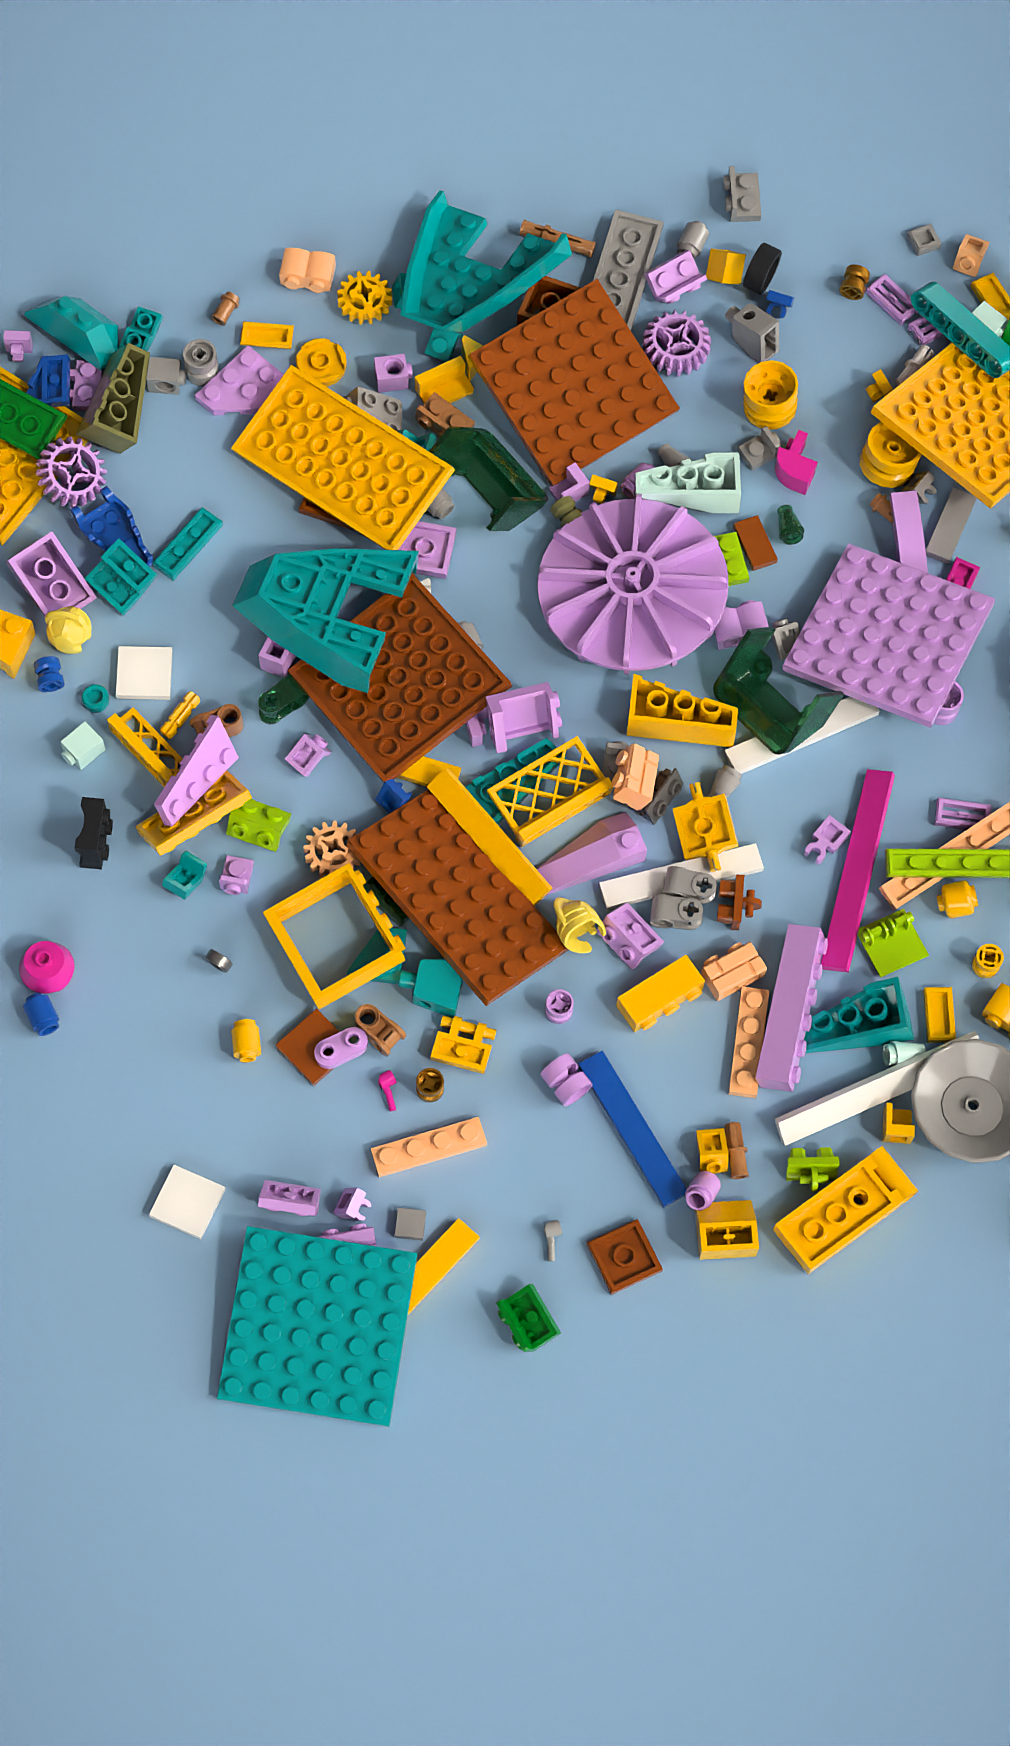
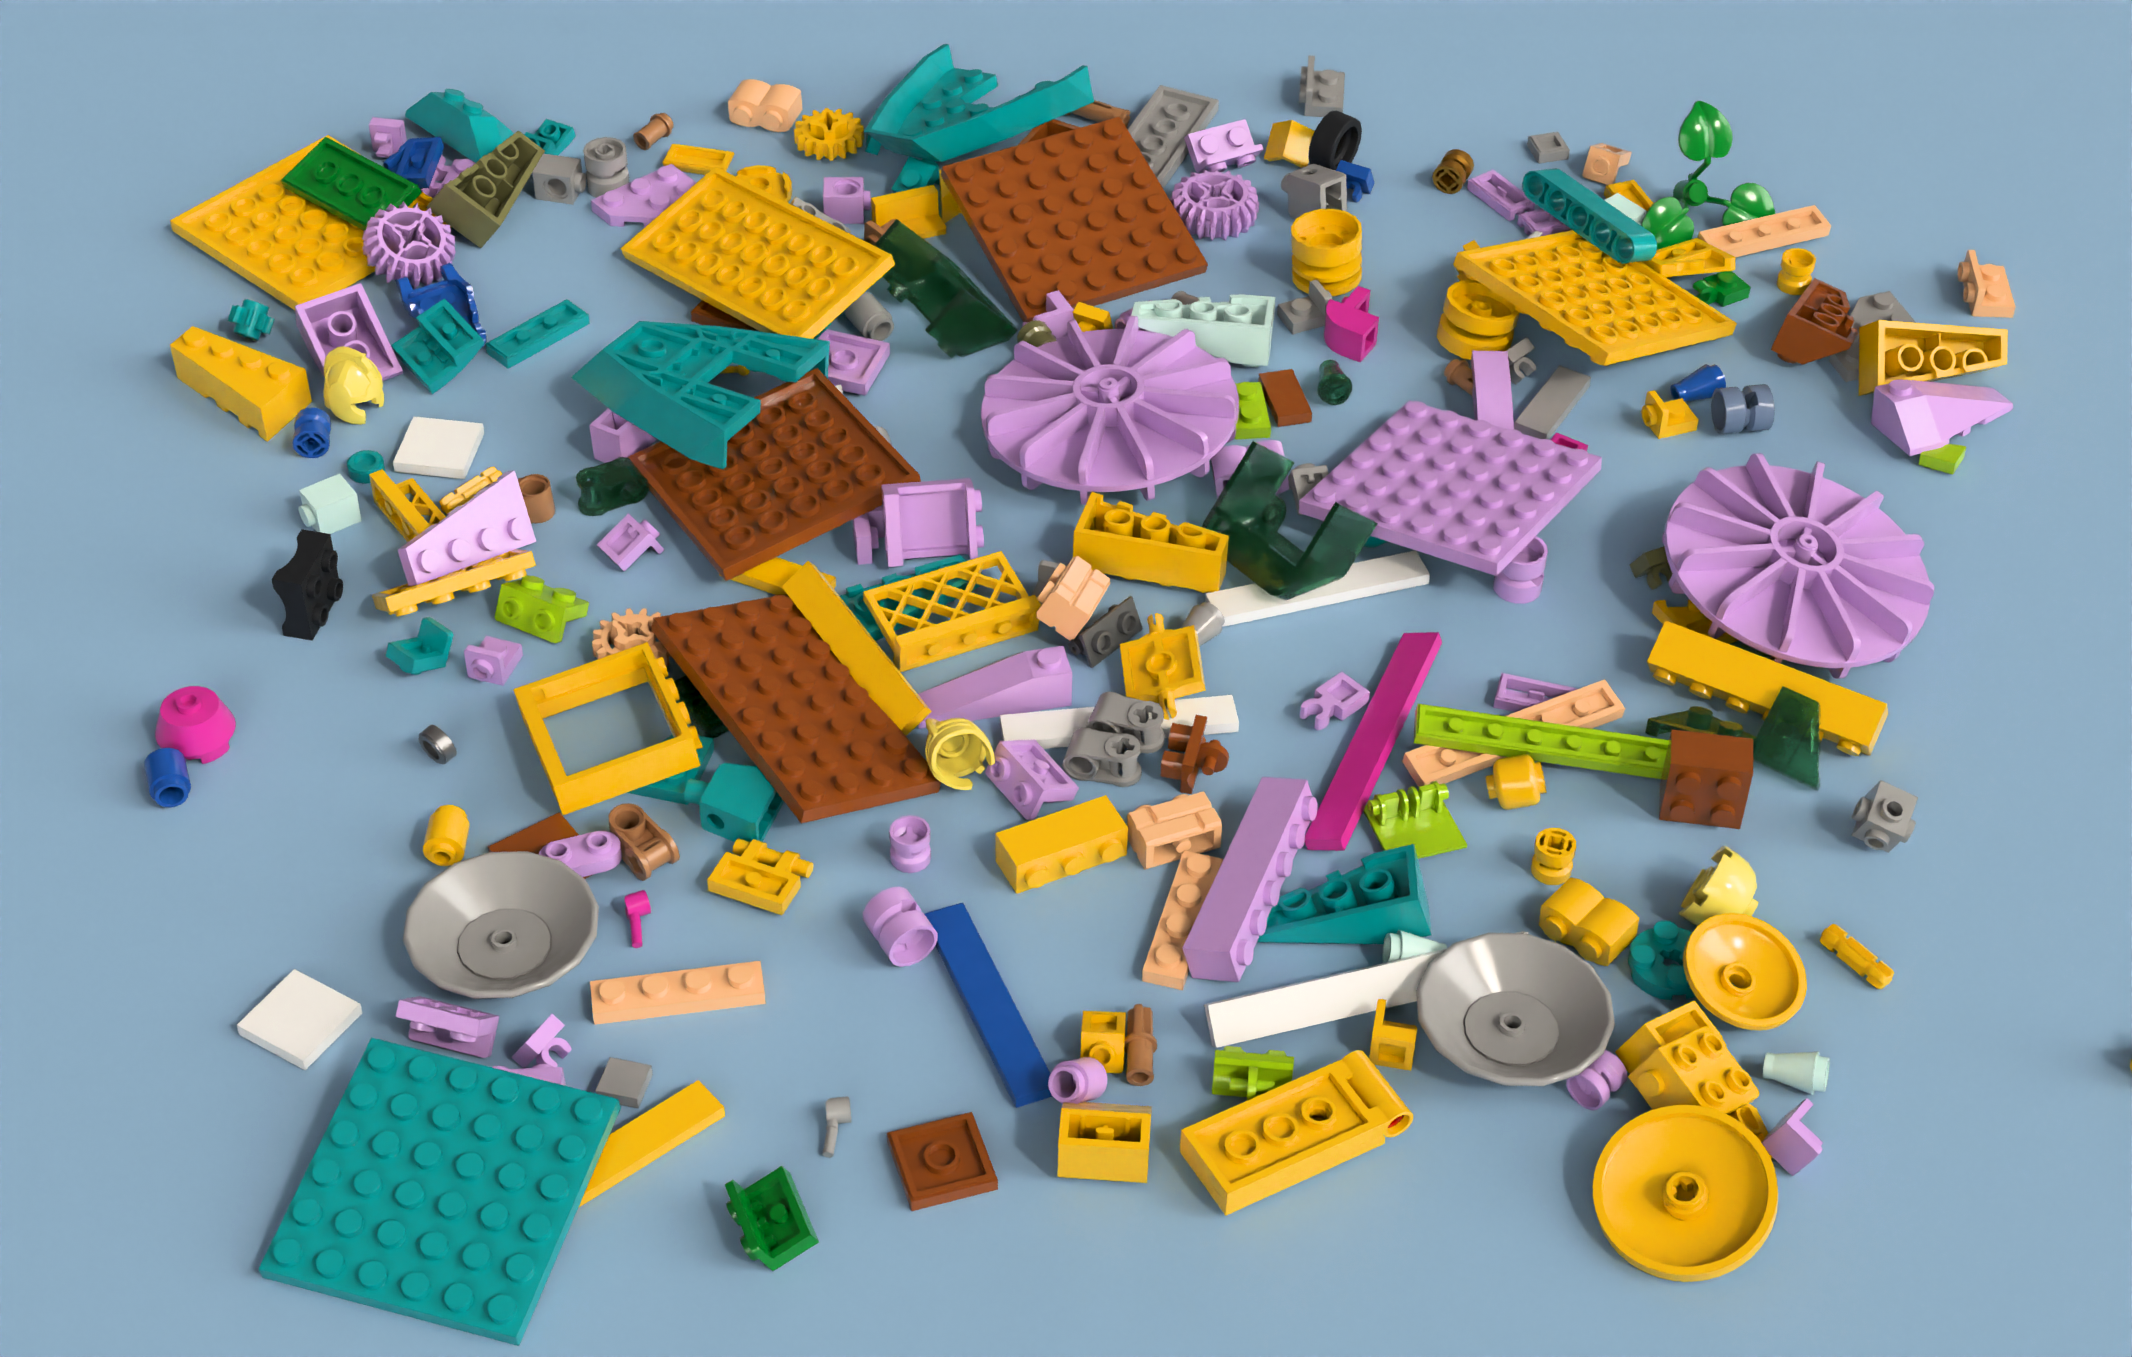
camera: 10 degrees right, 25 degrees down
blue tile [375,779,412,814] -> none
pearl gold wheel [416,1068,444,1103] -> none
light grey brick [677,221,709,260] -> none
yellow tile [923,987,956,1043] -> none
none -> light grey dish [403,851,599,999]

